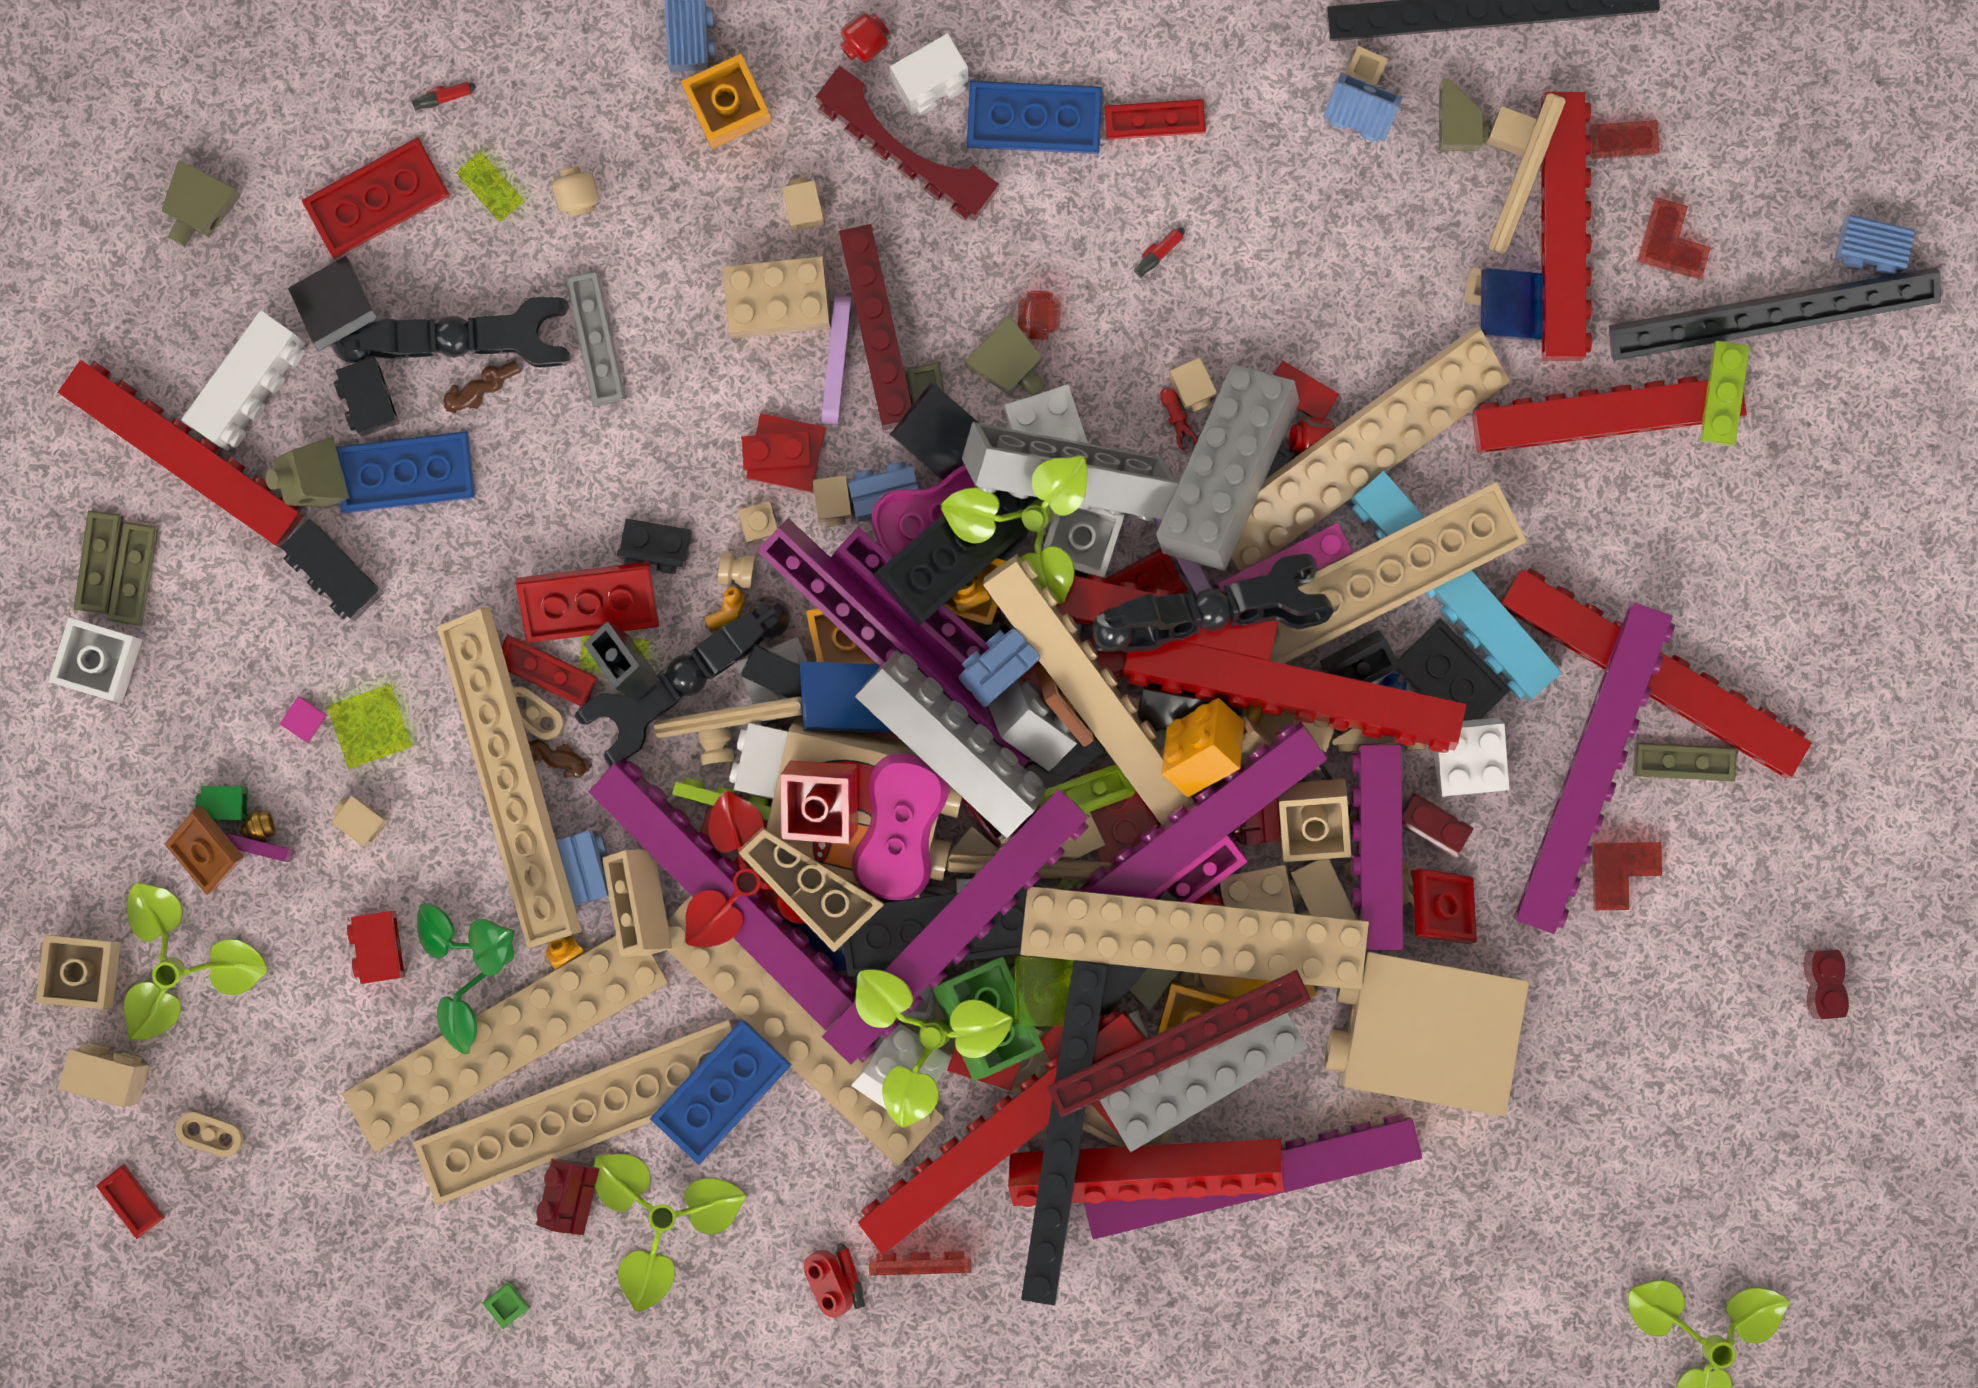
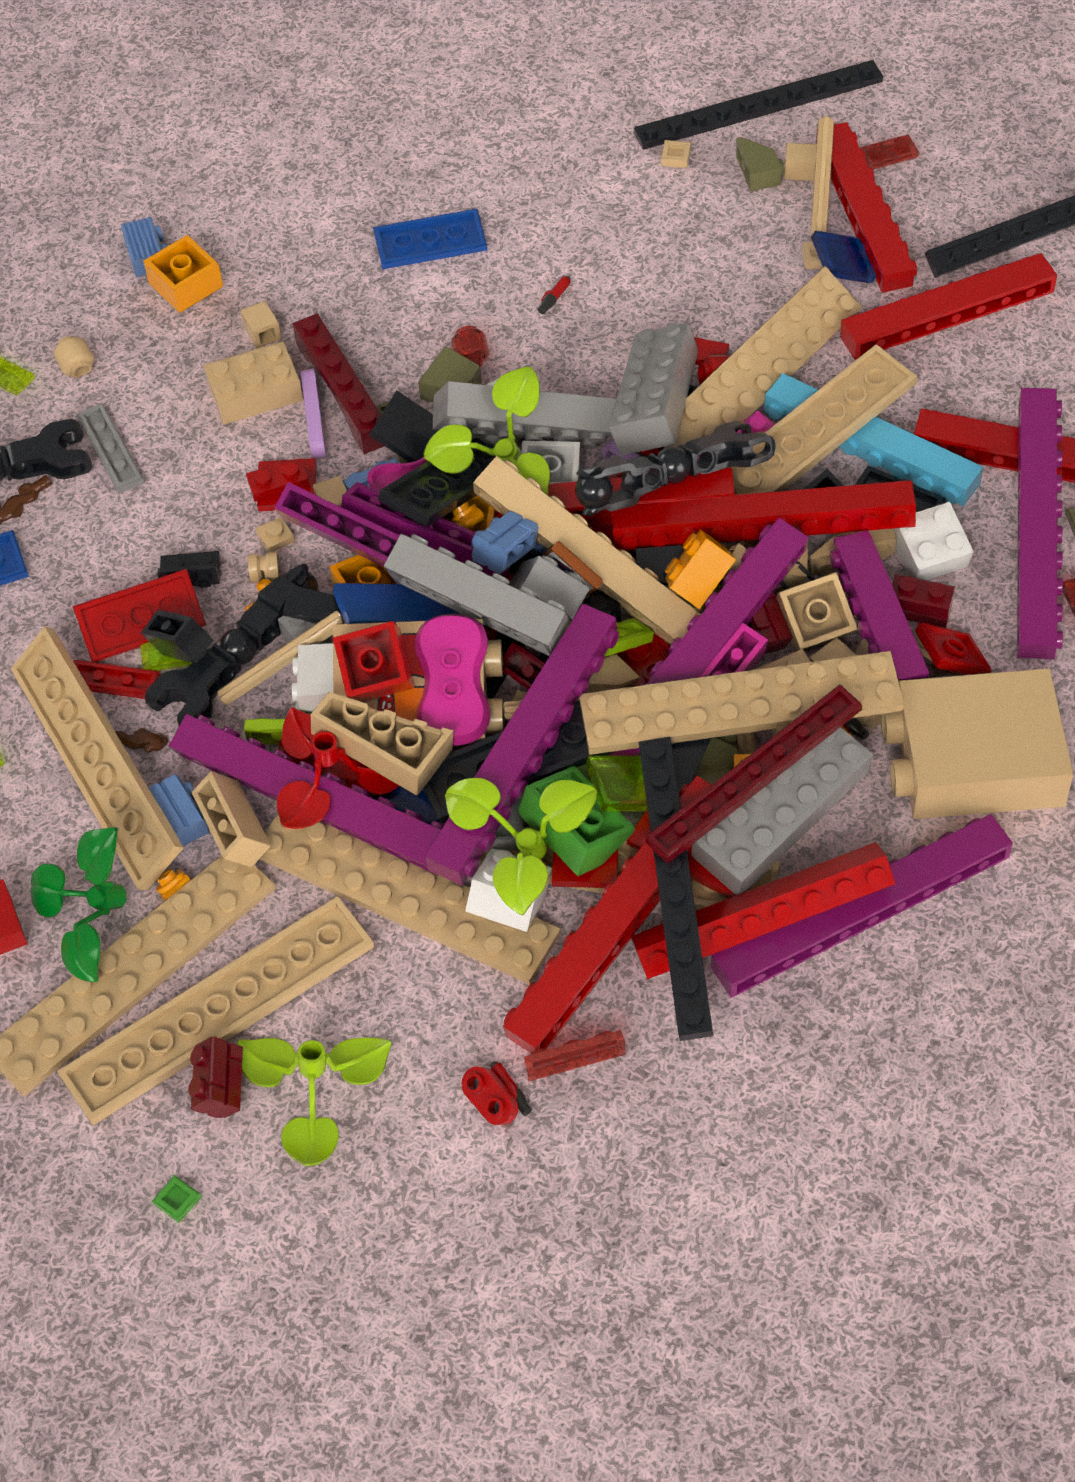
camera: 10 degrees left, 30 degrees down
tan plate [513,686,564,740] -> none
blue tile [650,1019,792,1165] -> none
tan wheel [698,728,735,766] -> none
dark red arch [815,65,999,221] -> none
red head [840,12,890,63] -> none
white brick [890,33,968,115] -> none
red tile [1104,99,1206,140] -> none
red piece [1160,387,1198,451] -> none
tan brick [1169,357,1217,413] -> none
medium blue brick [1323,72,1403,141] -> none
clear red plate [1636,197,1711,280] -> none
lime plate [1699,341,1750,447] -> none

